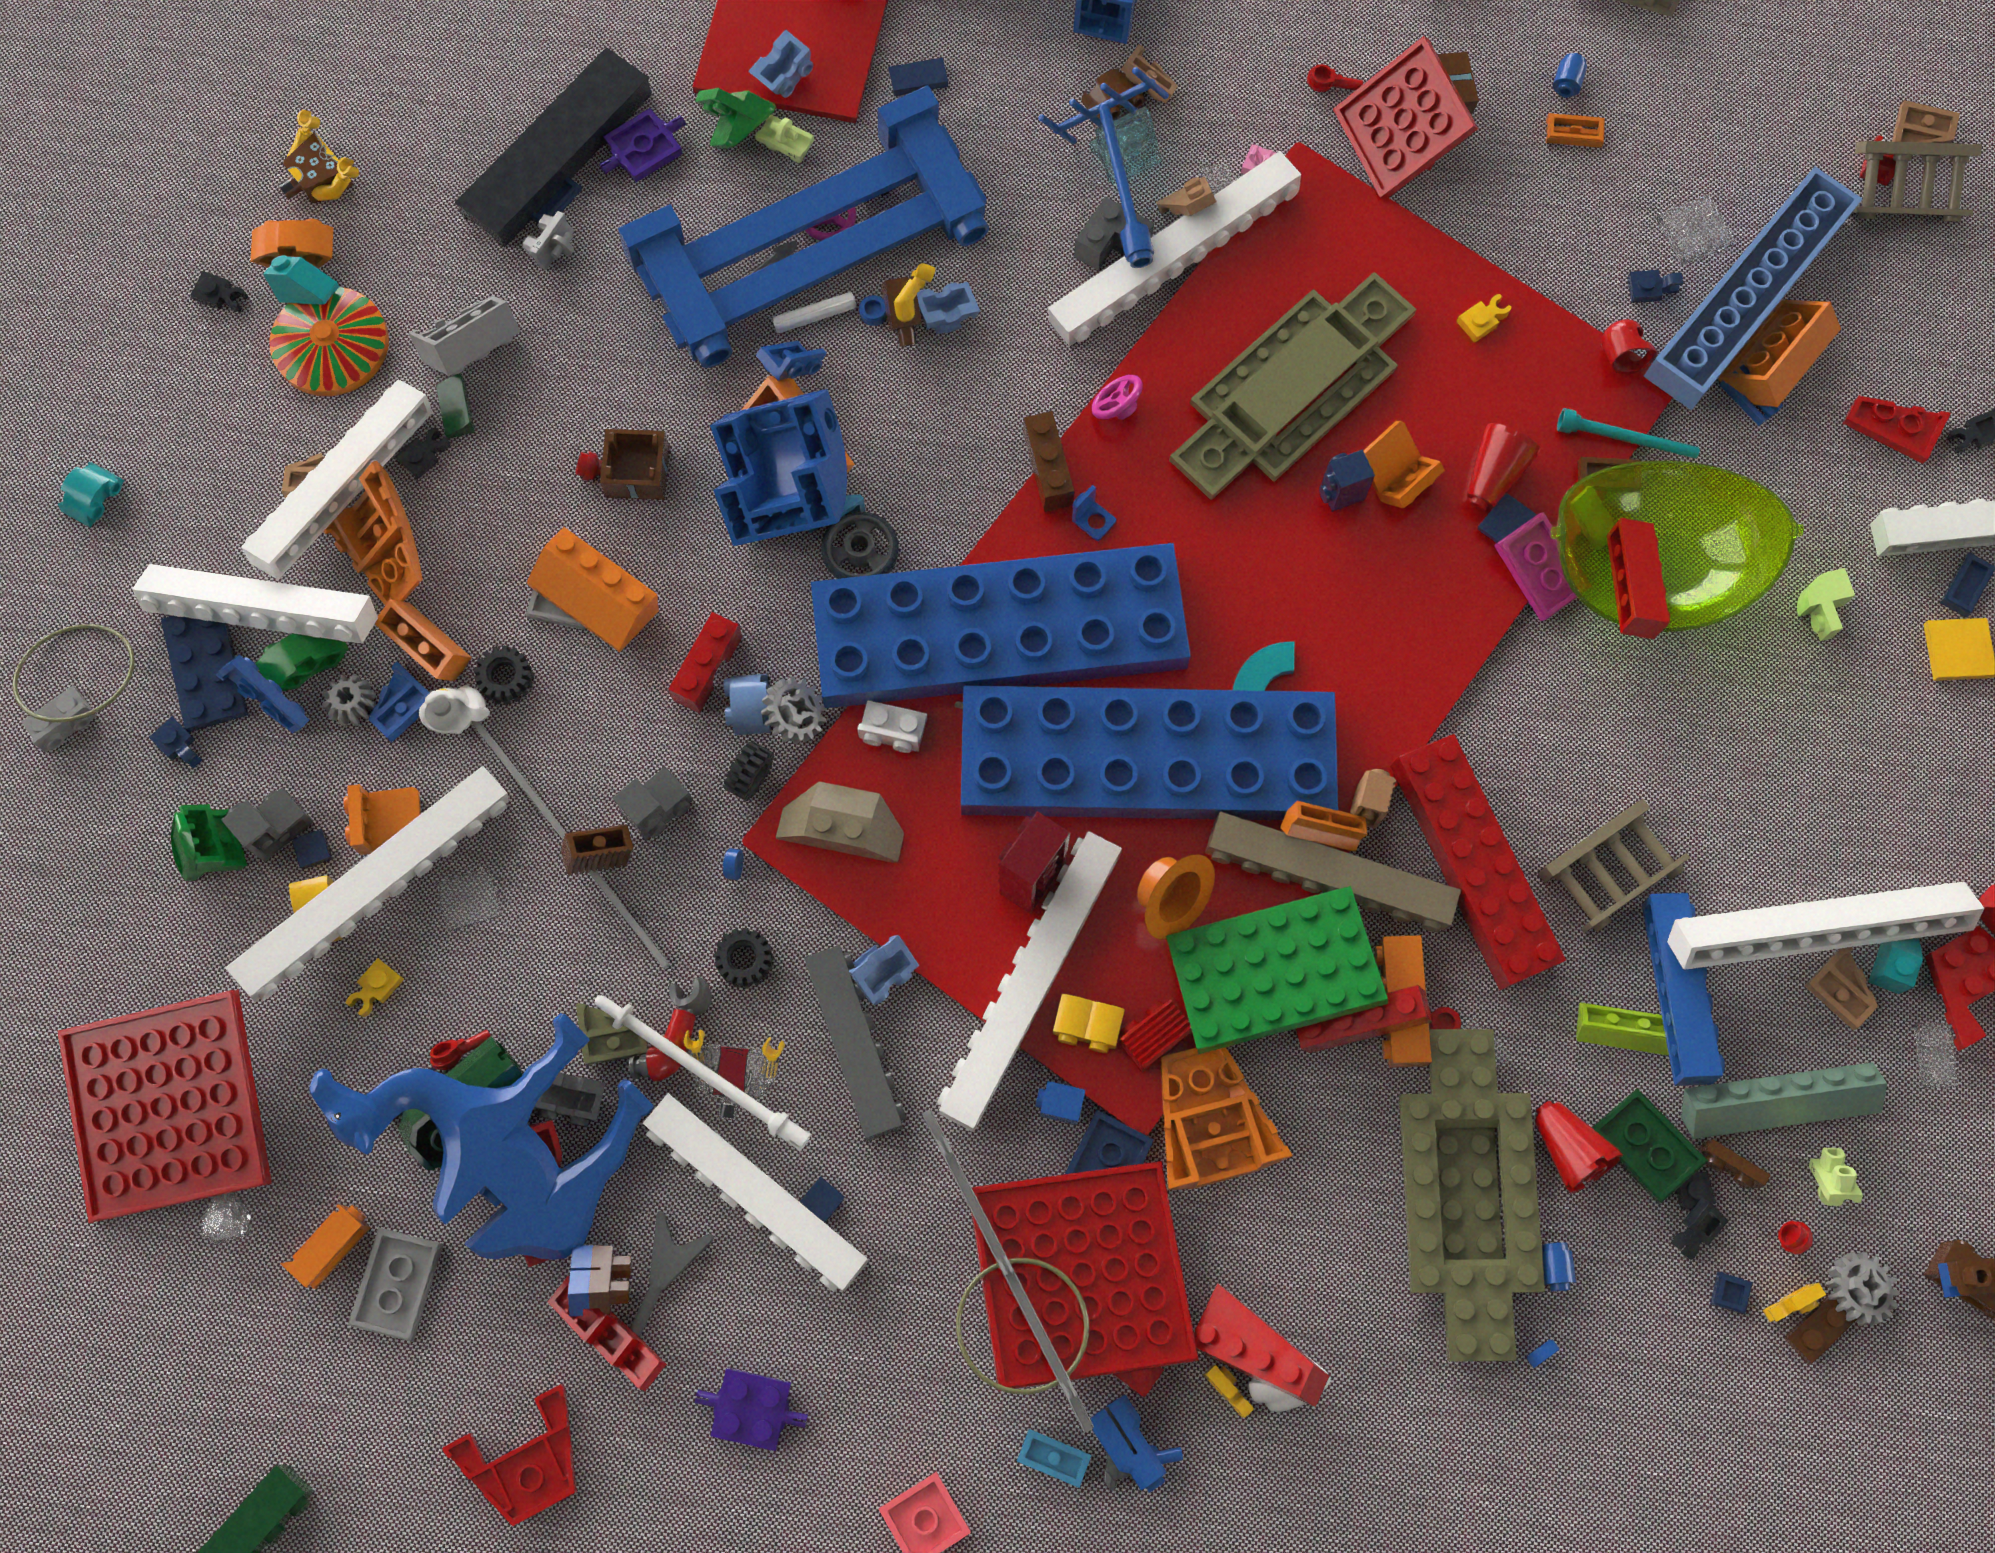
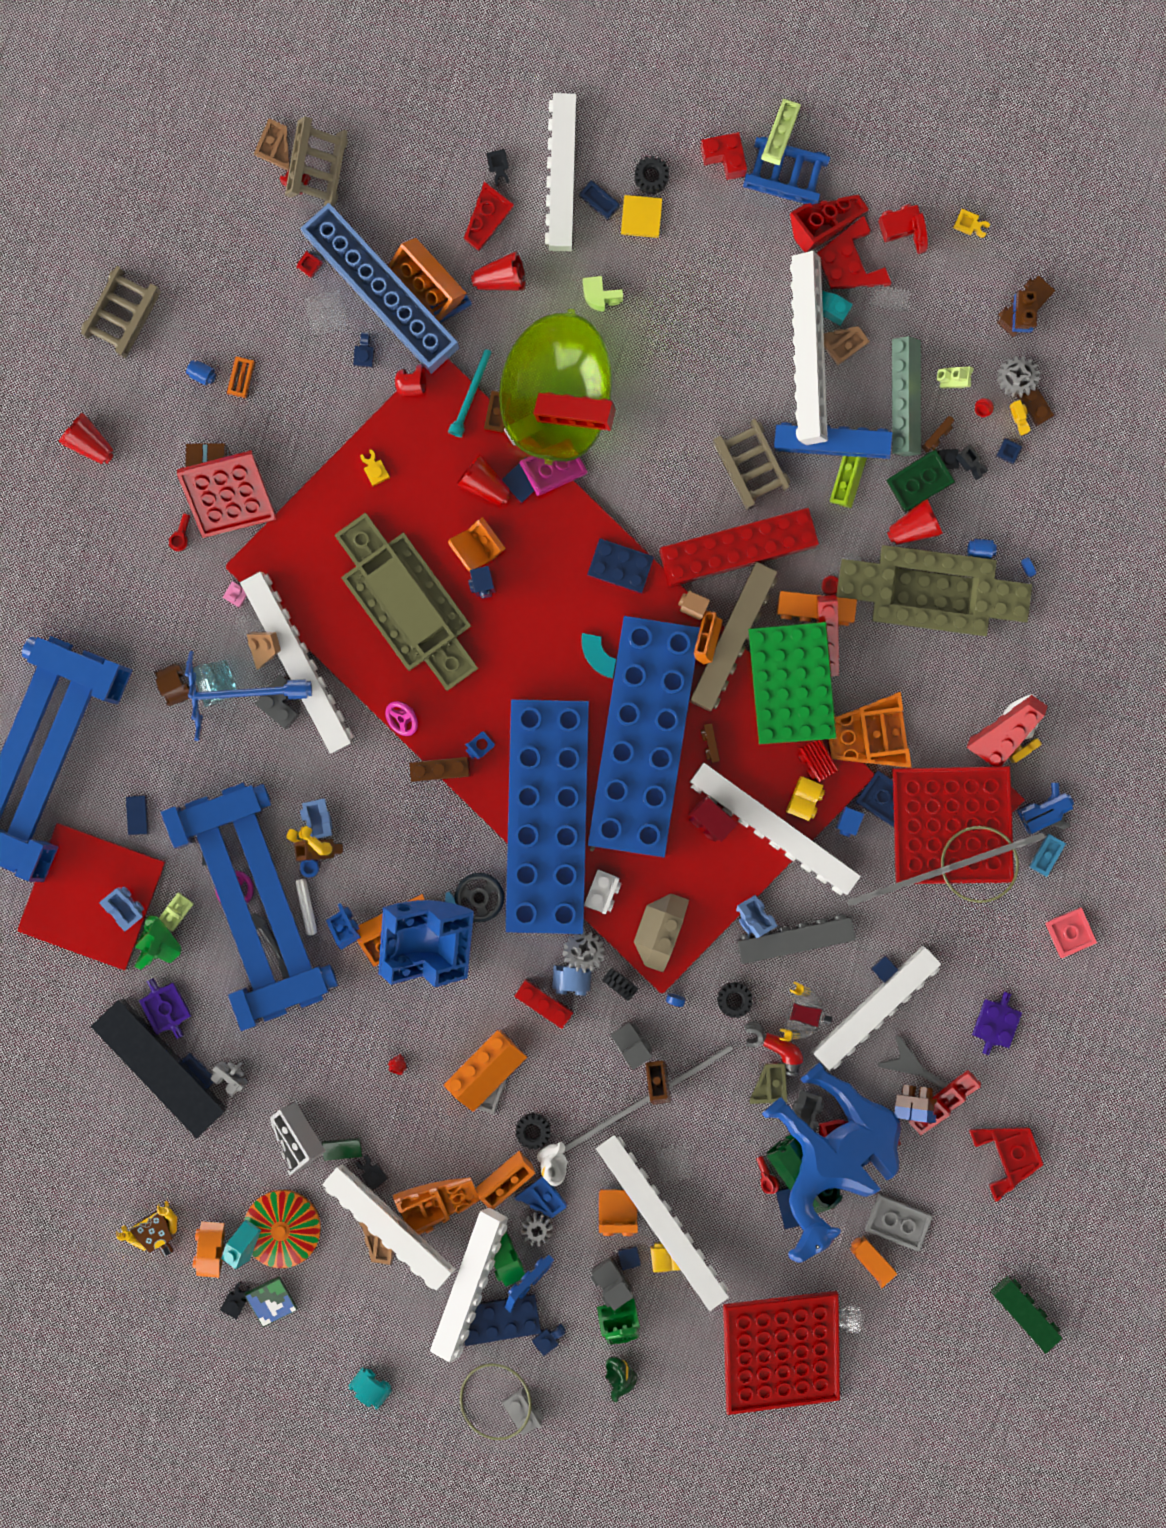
camera: 85 degrees left, 15 degrees up
yellow plate [346,958,404,1017] -> none
white bar [595,995,812,1152] -> none
reddish brown container [600,429,670,500] -> none
medium nougat wing [1121,44,1178,104] -> none
orange hose [1137,855,1215,939] -> none
none -> tile [245,1276,298,1327]
none -> red tile [296,251,323,278]
none -> red cone [471,251,526,291]
none -> dark blue plate [587,539,654,594]
none -> dark green hair [605,1357,638,1403]
none -> reddish brown plate [701,723,720,763]

